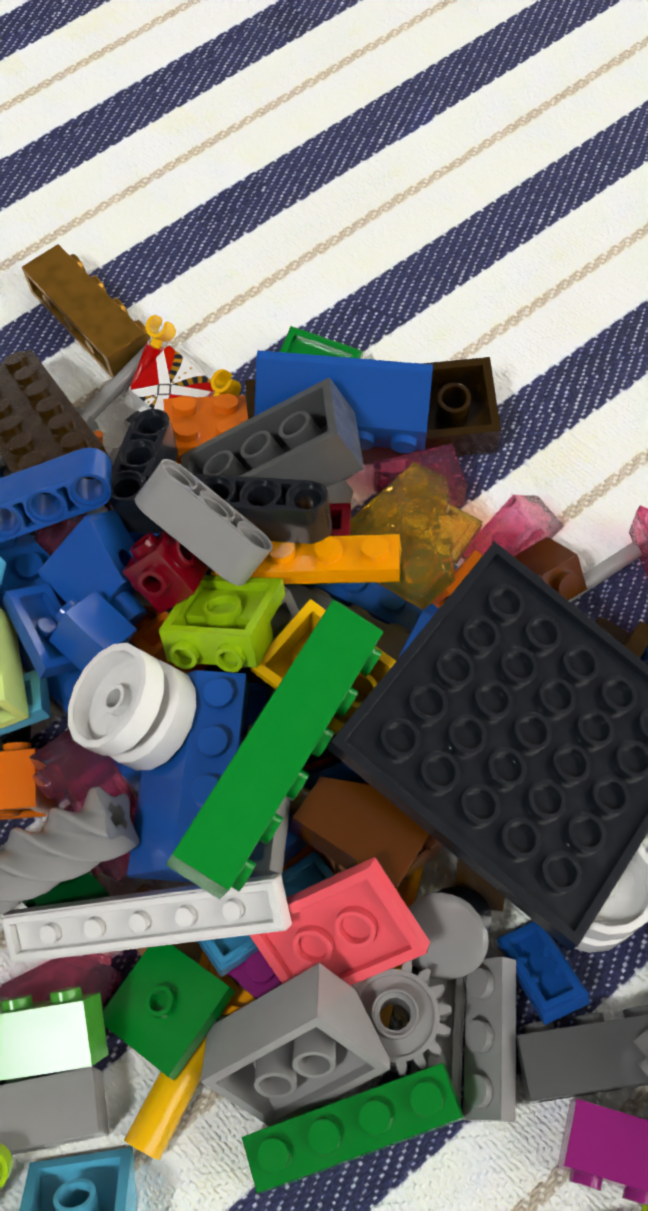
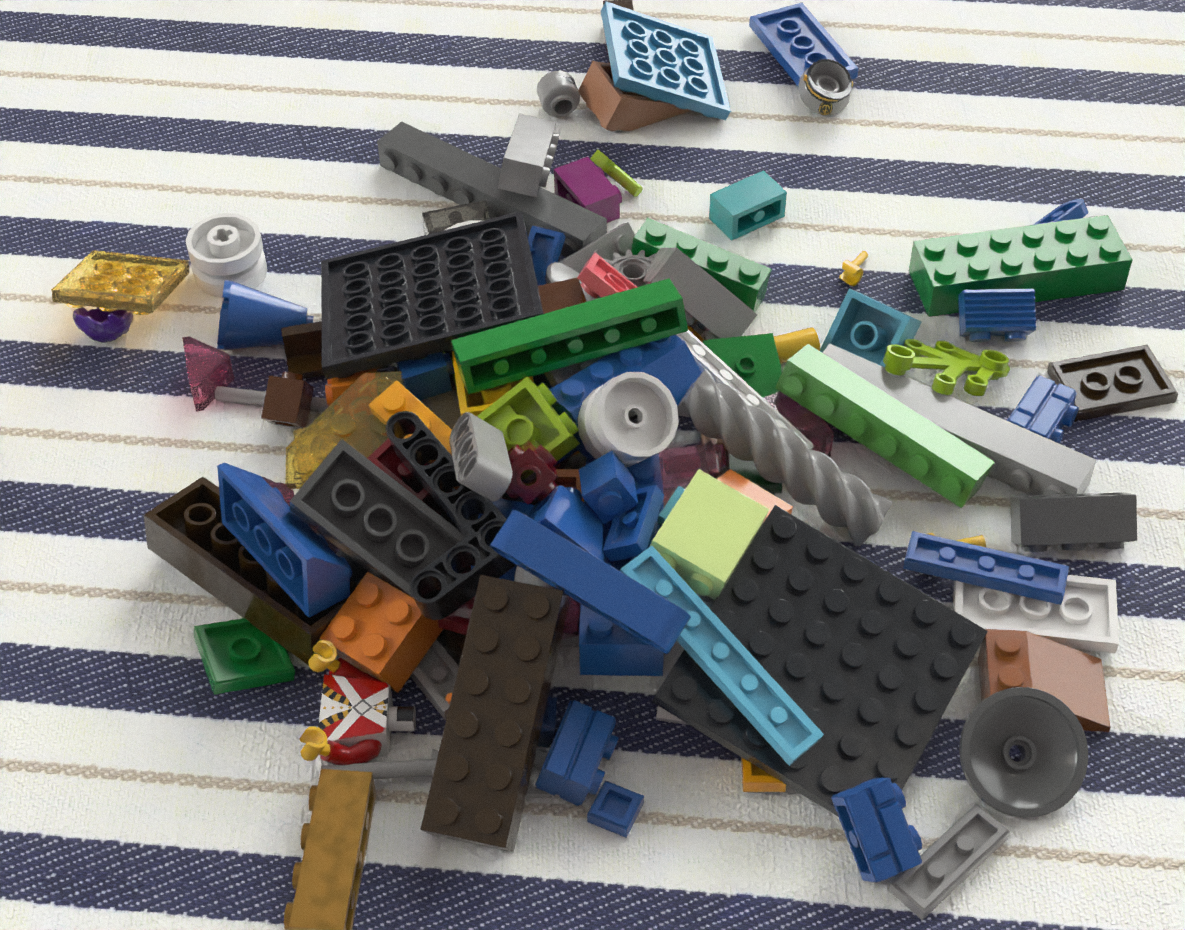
camera: 140 degrees left, 15 degrees down
clear pink slope [460,494,564,560] -> none

